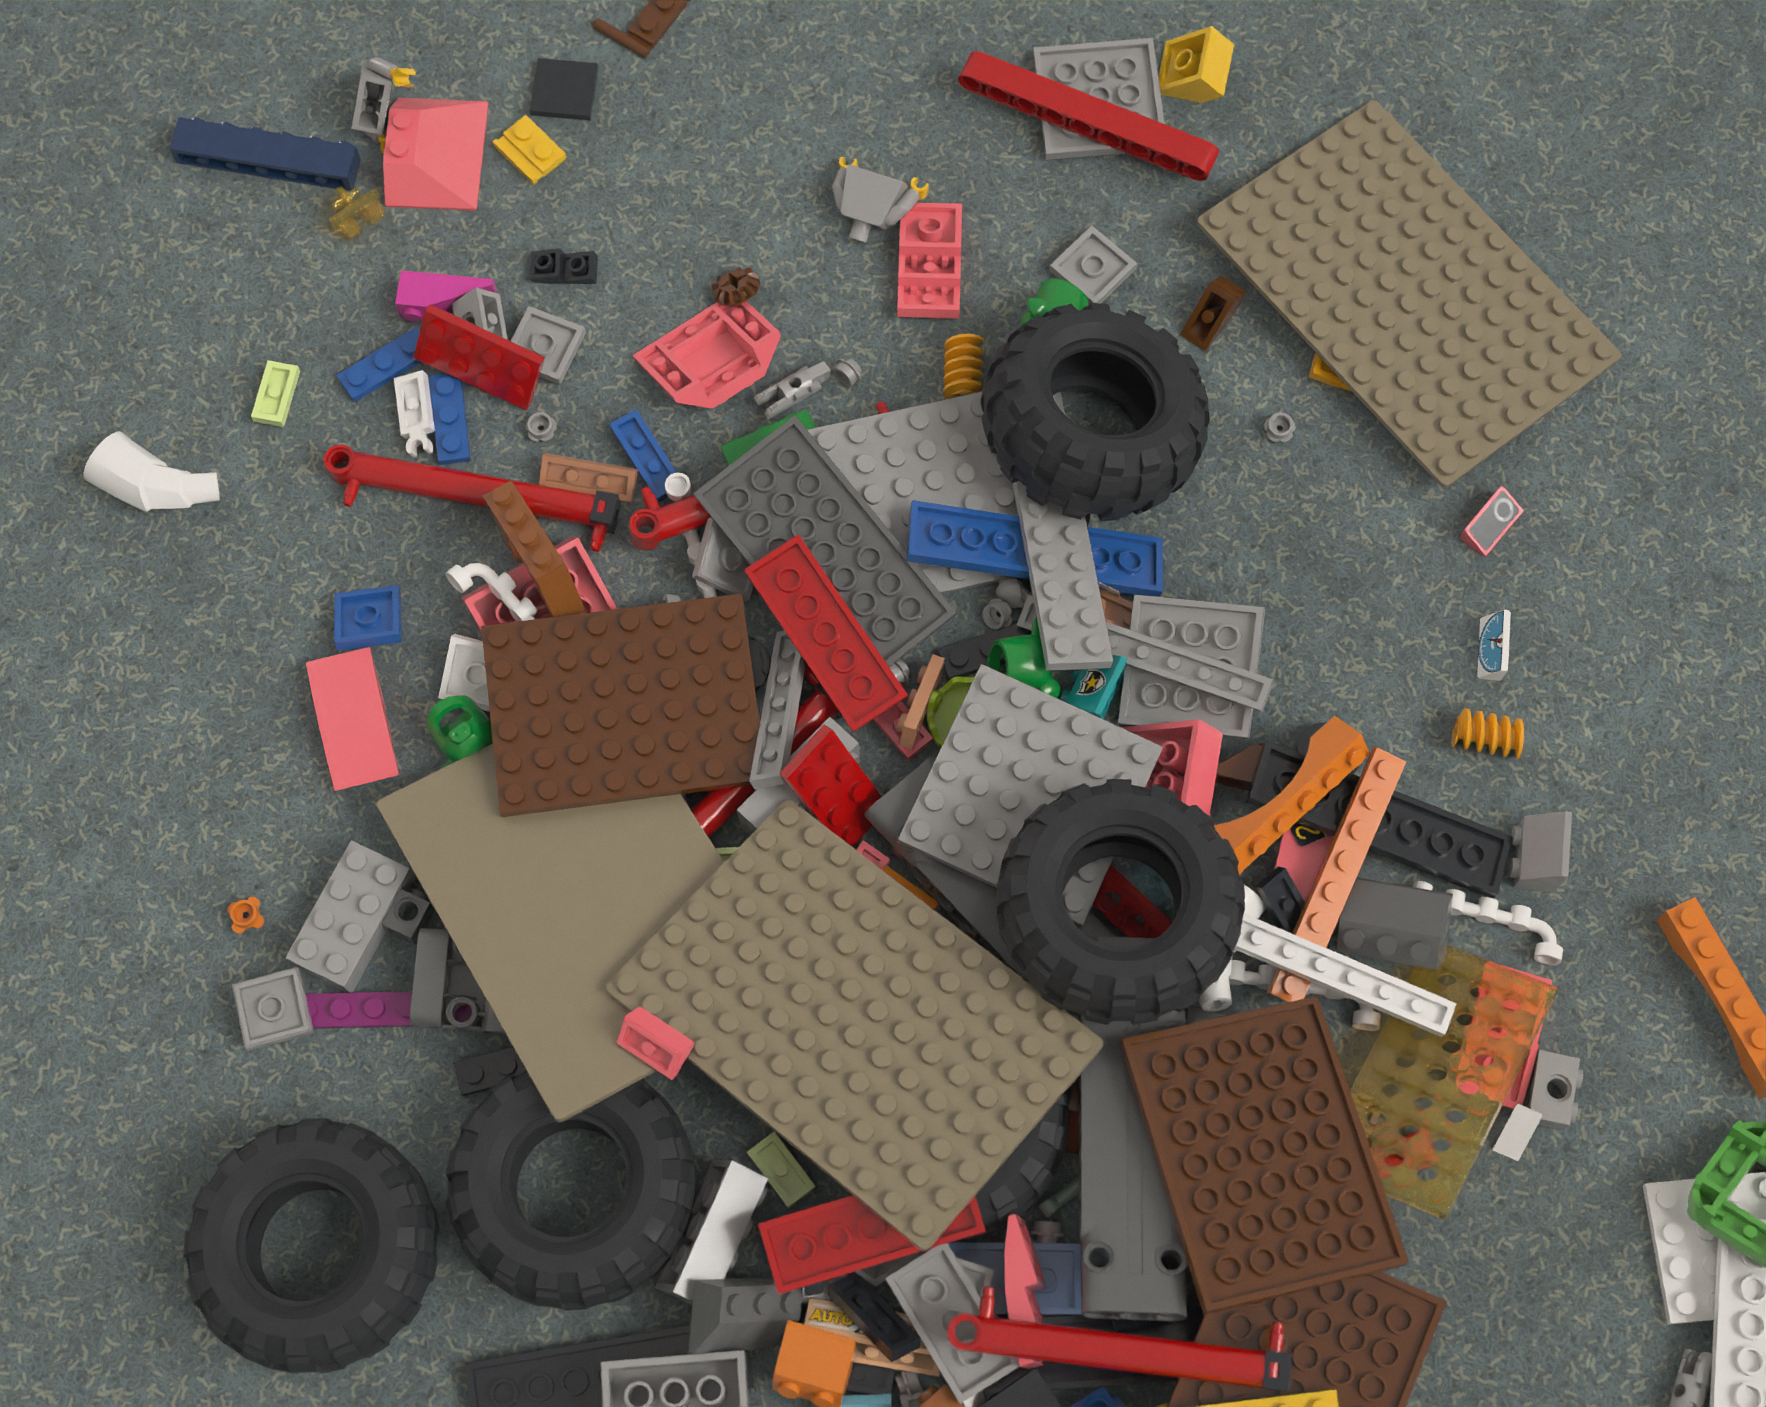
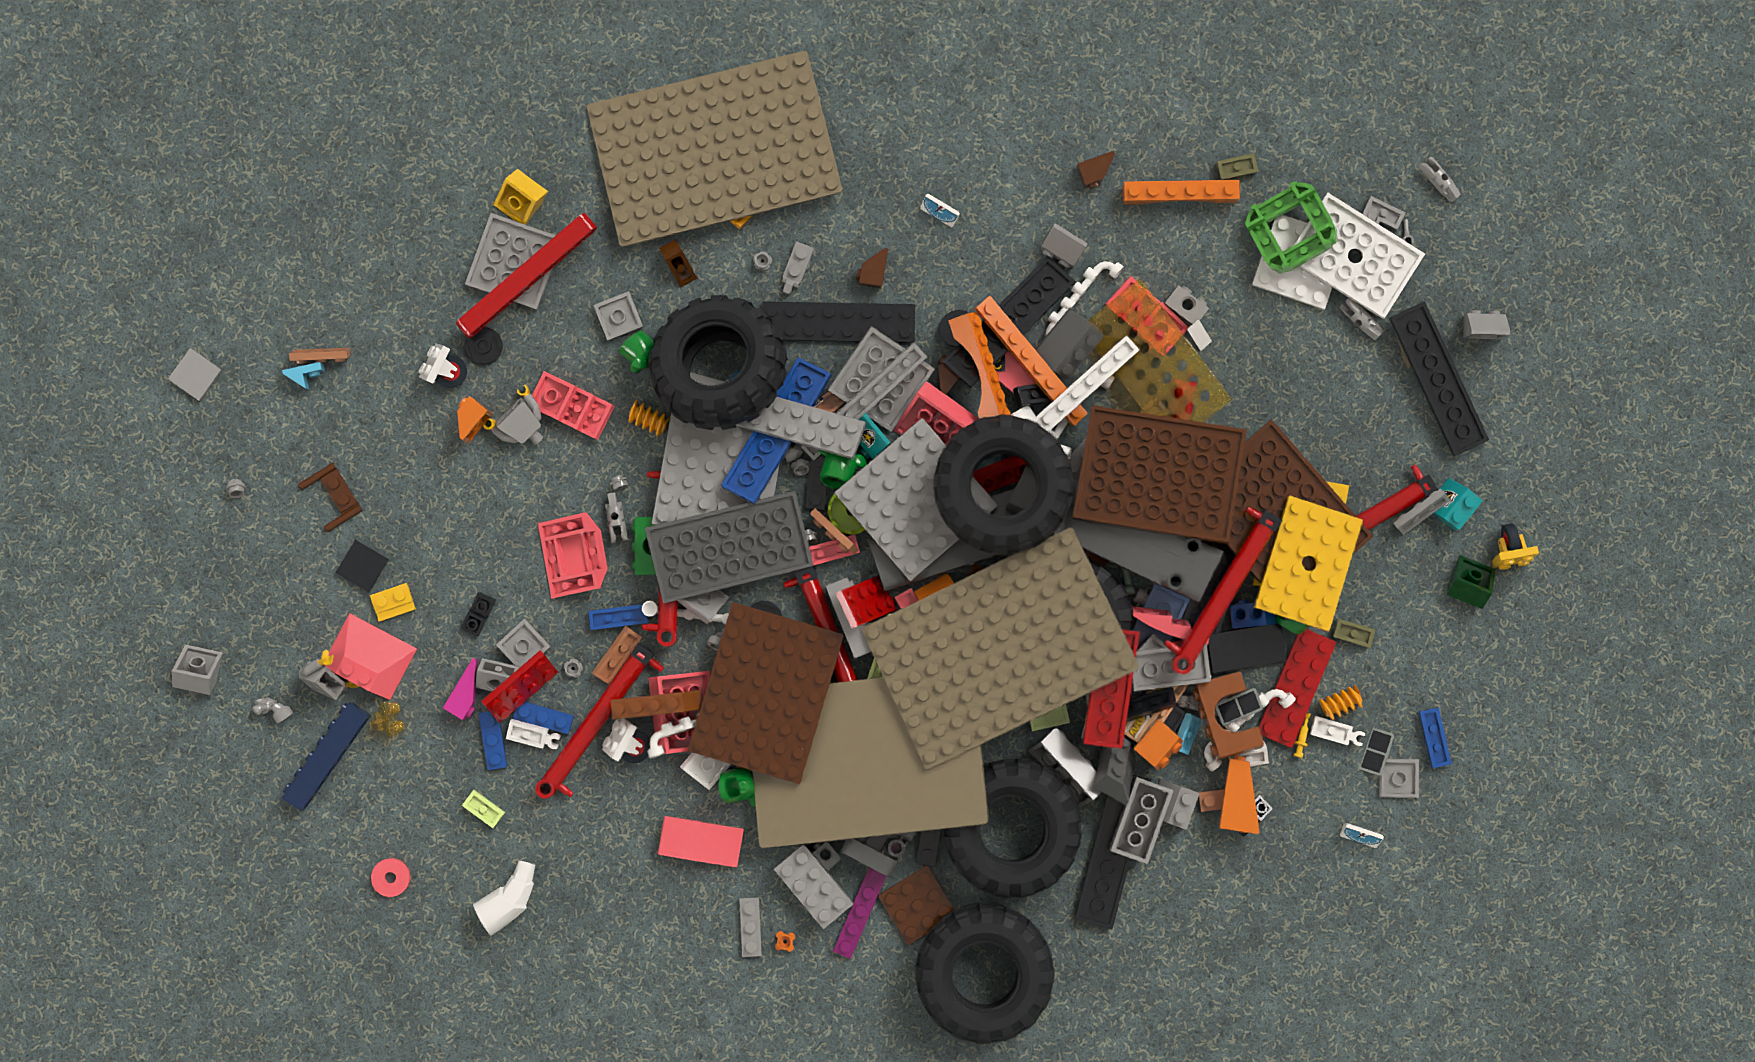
camera: 65 degrees left, 15 degrees up
light grey tile [232,967,314,1051] -> none
blue plate [334,585,402,651] -> none
coral slope [616,1007,694,1080] -> none
reddish brown gear [711,267,760,306] -> none
red plate [744,534,908,733] -> none
light grey plate [749,631,806,789] -> none
light orange piece [1451,708,1525,760] -> none
slope [1460,486,1524,557] -> none
none -> light grey arm [252,697,293,723]
none -> coral tile [371,858,411,897]
none -> white plate [419,343,467,388]
none -> orange slope [457,396,493,443]
none -> black tile [464,327,503,365]
none -> white plate [602,718,651,763]
none -> light grey plate [740,897,762,957]
none -> black plate [763,301,915,343]
none -> light grey hinge [782,241,814,296]
none -> reddish brown slope [856,248,888,289]
none -> reddish brown plate [878,865,955,945]
none -> reddish brown slope [1077,151,1115,189]

